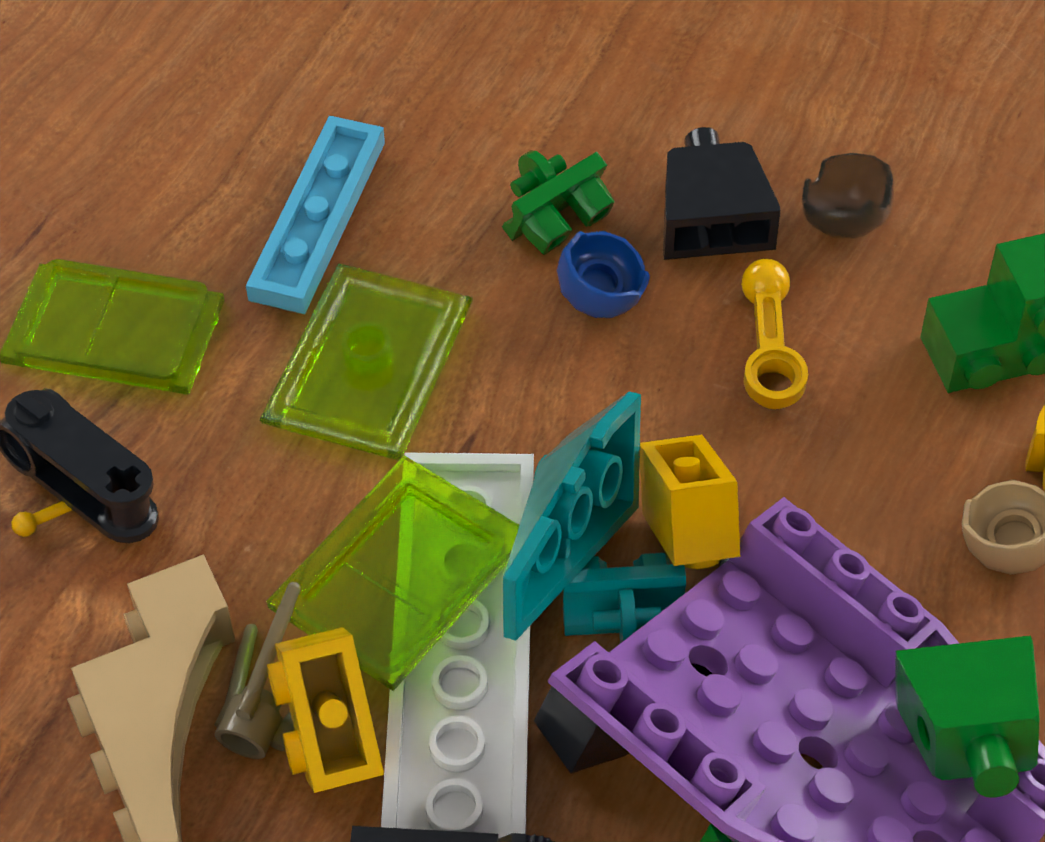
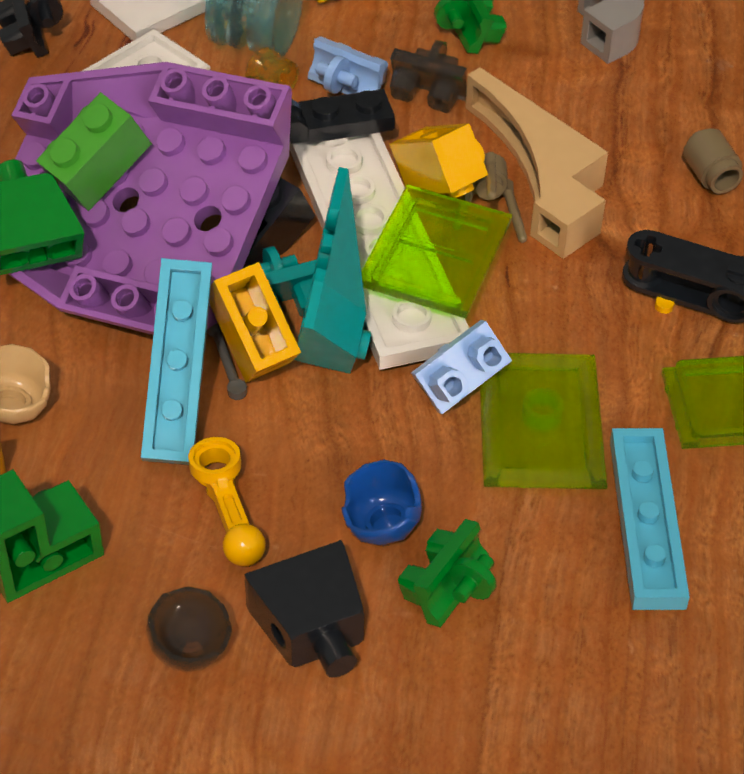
camera: 160 degrees right, 5 degrees down
none -> bright green brick [36,92,152,212]
none -> medium azure plate [141,258,213,465]
none -> light blue hips [411,320,512,414]

